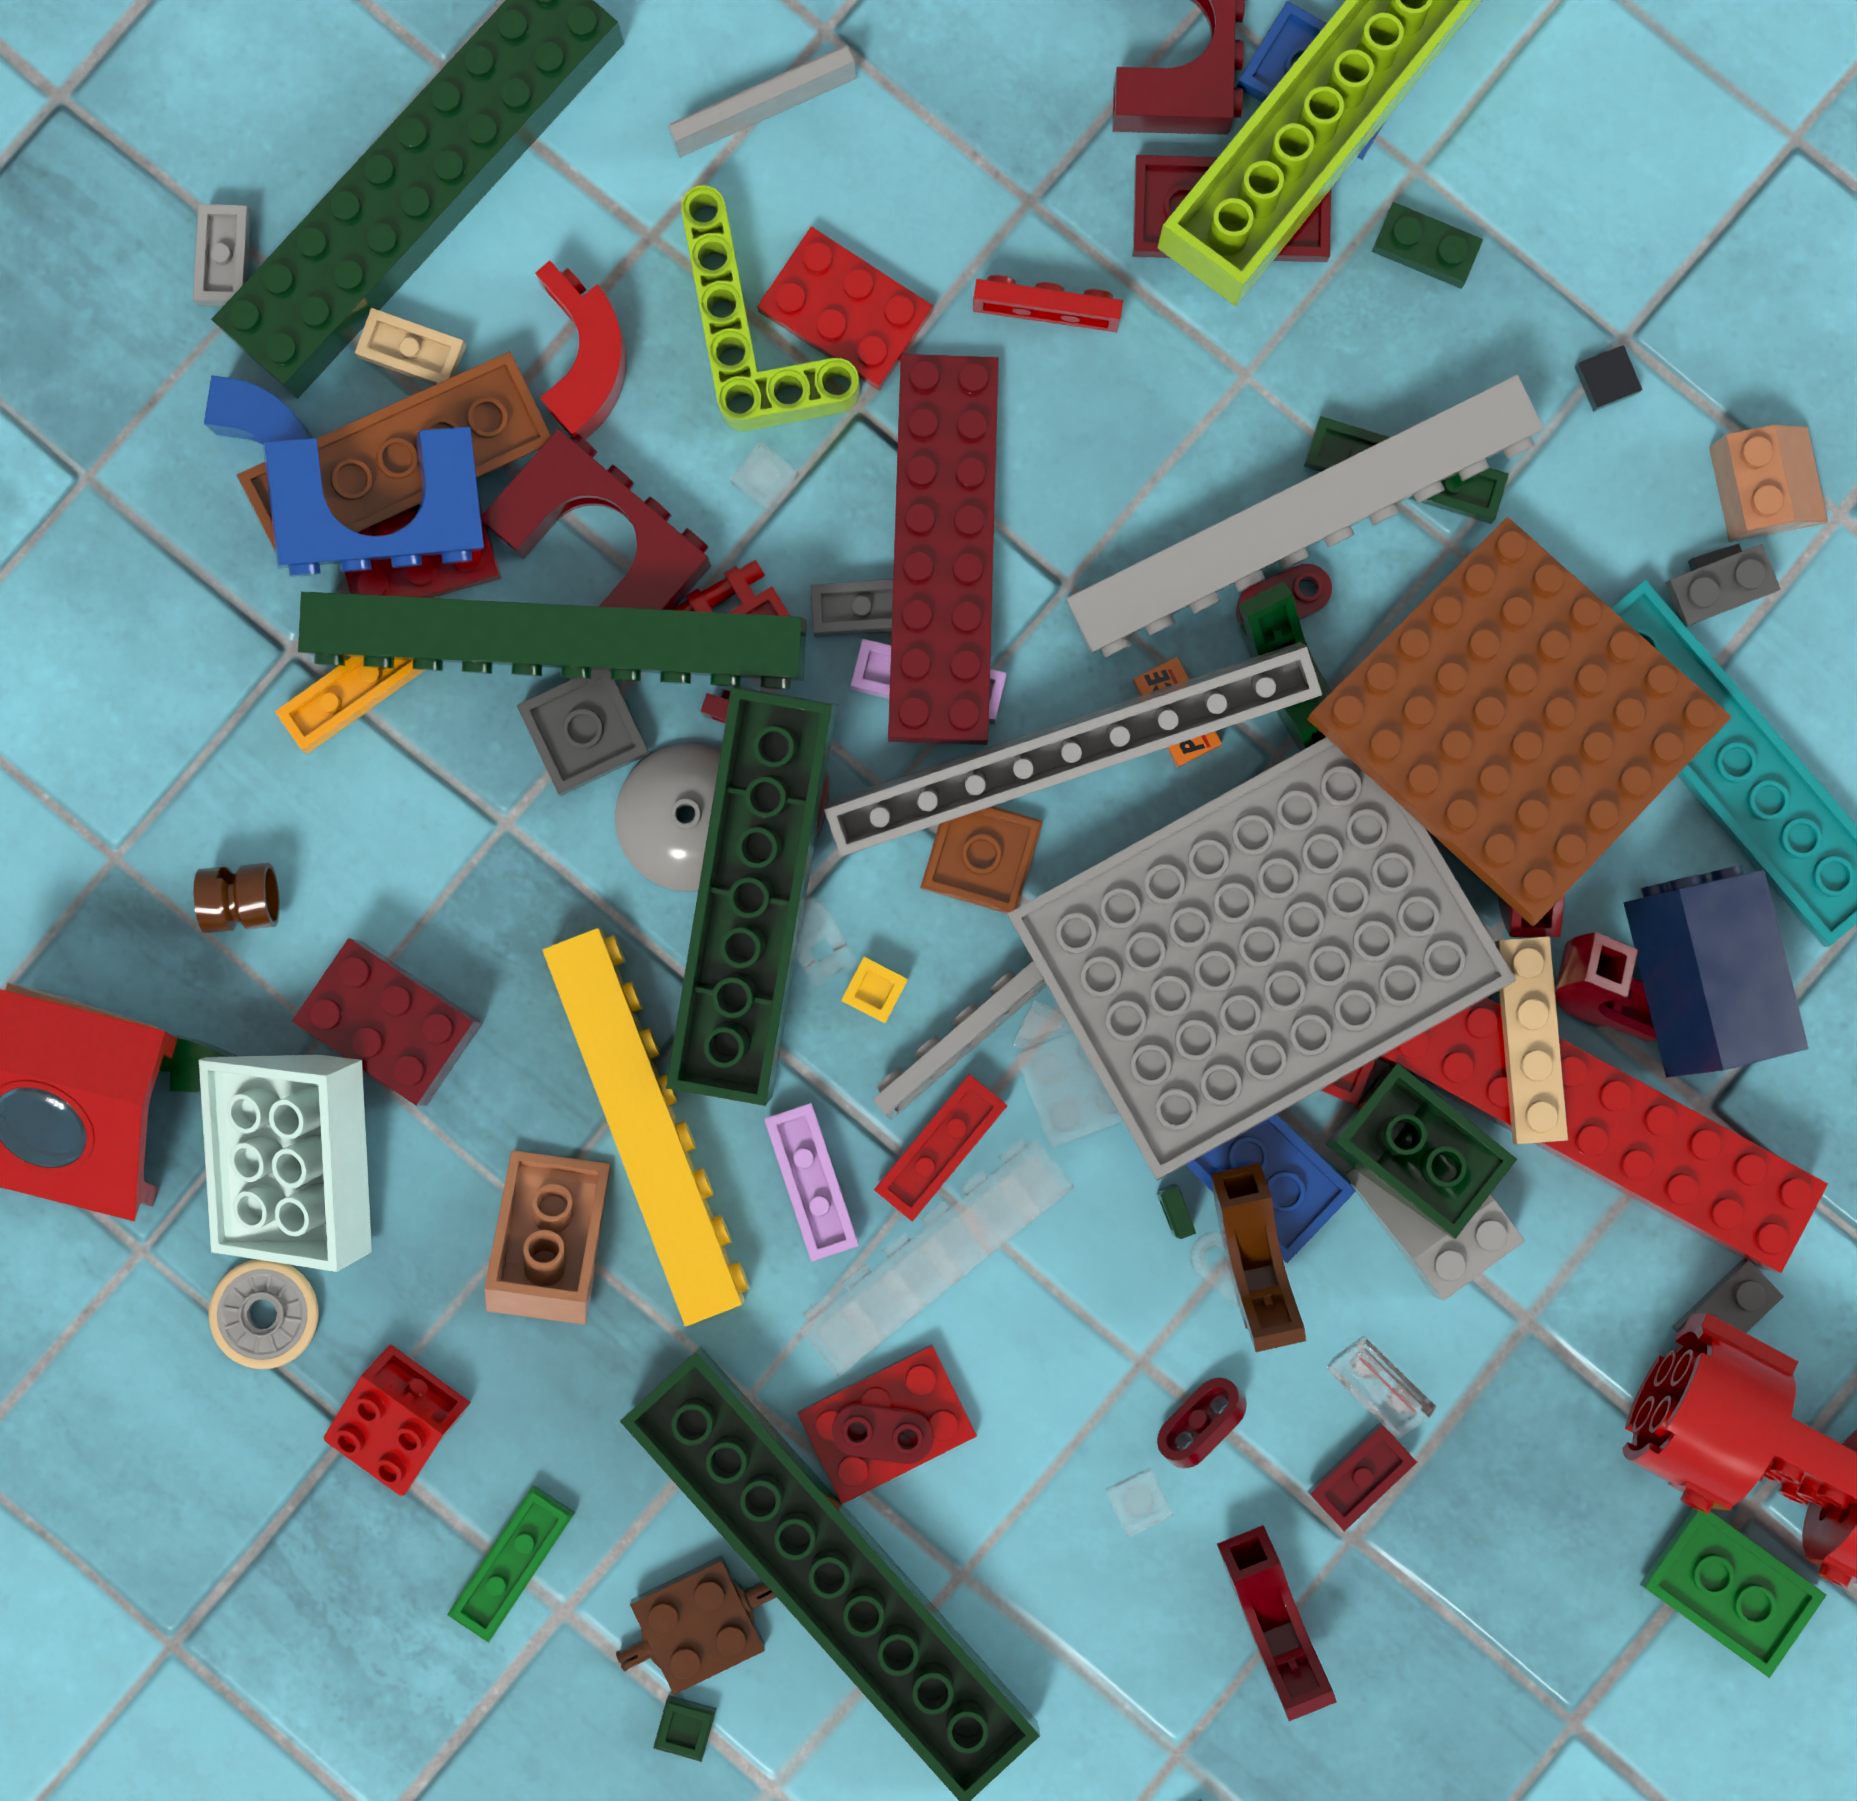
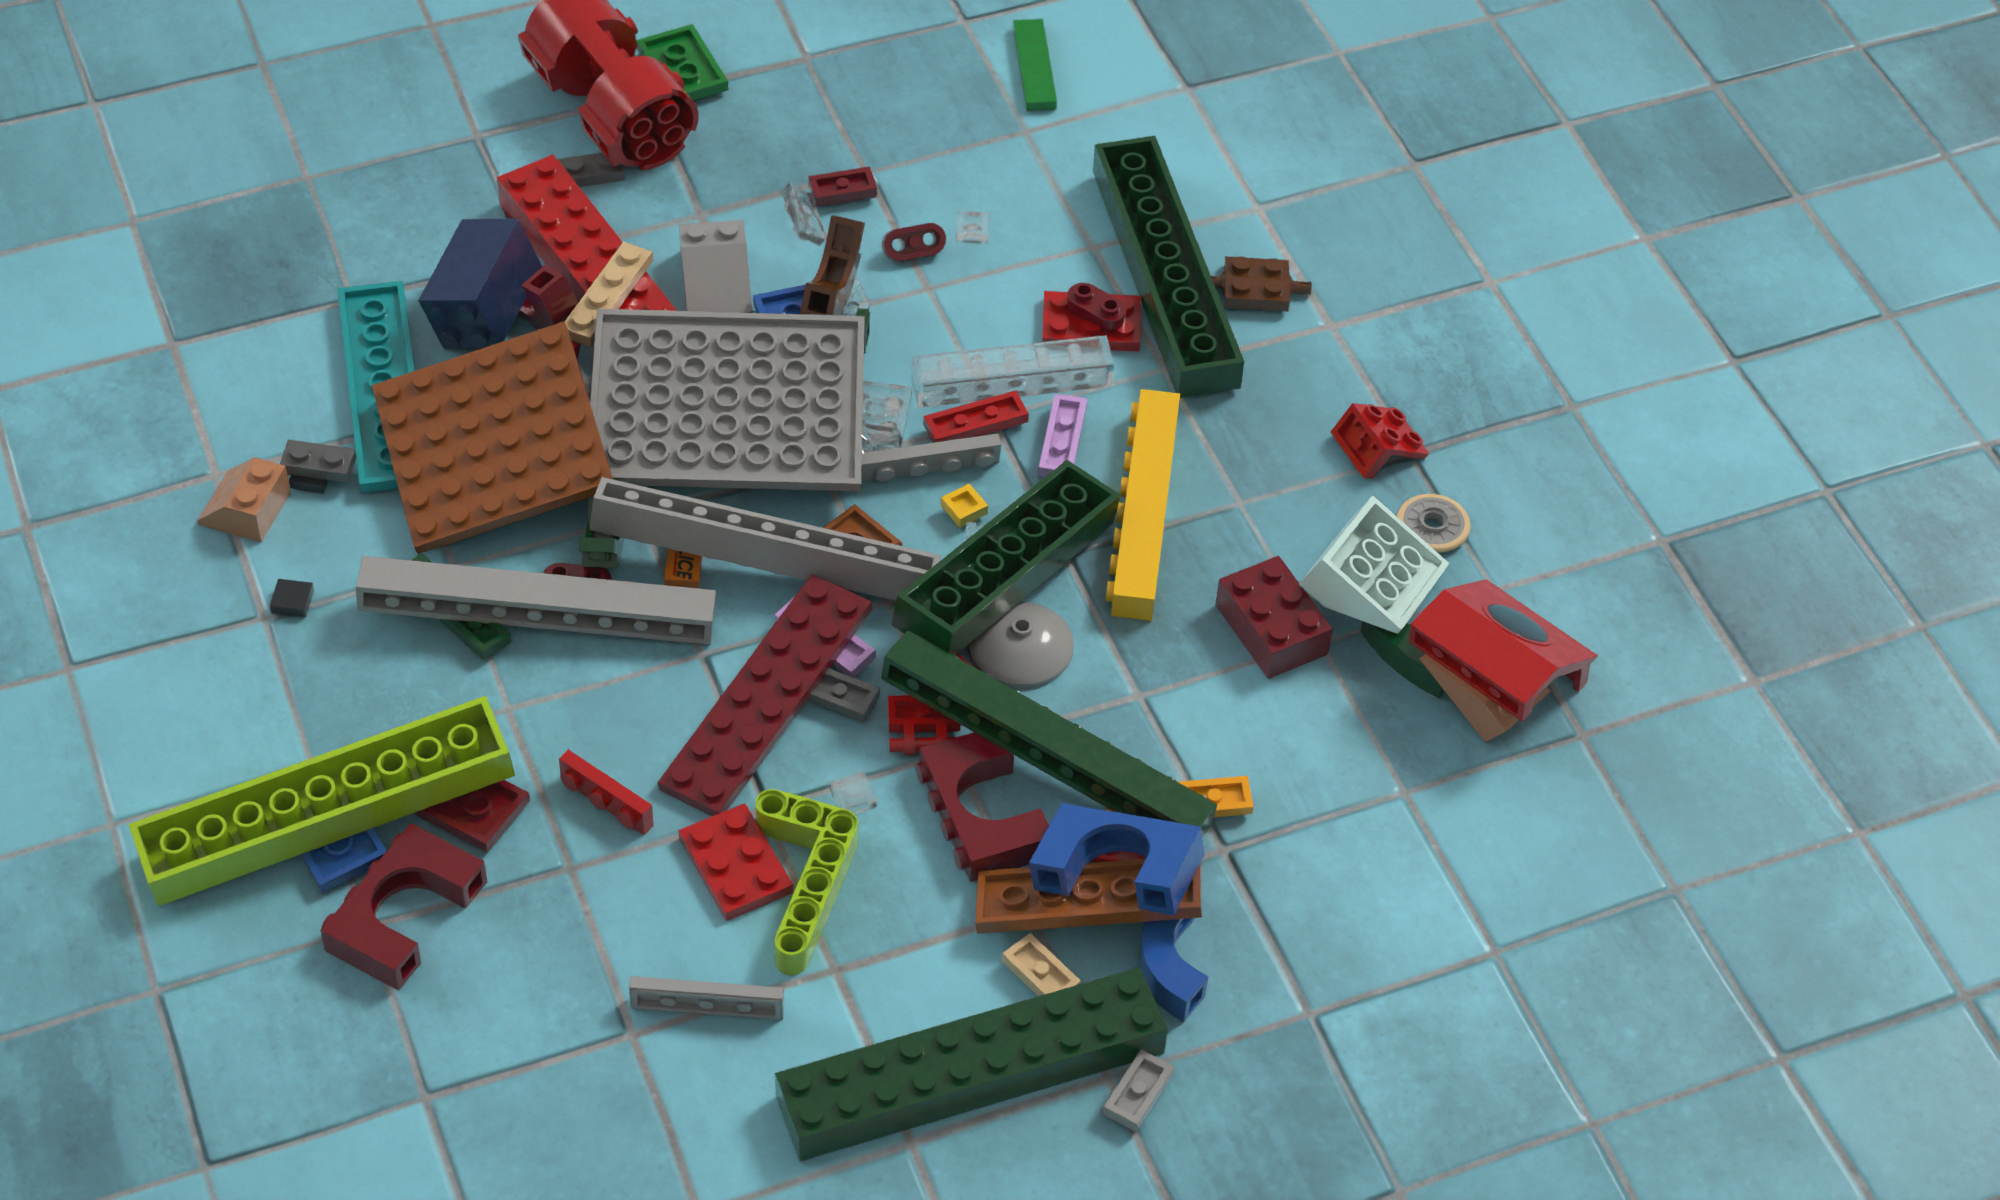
camera: 155 degrees left, 35 degrees down
reddish brown wheel [193,863,280,933] -> none
green tile [447,1485,575,1643] -> none
nougat slope [484,1150,610,1325] -> none
dark grey plate [517,670,650,796] -> none
red arch [535,260,627,440] -> none
dark green tile [653,1695,717,1762] -> none
dark red arch [1217,1525,1337,1721] -> none
dark green slope [1325,1063,1517,1239] -> none
dark green plate [1372,202,1483,289] -> none

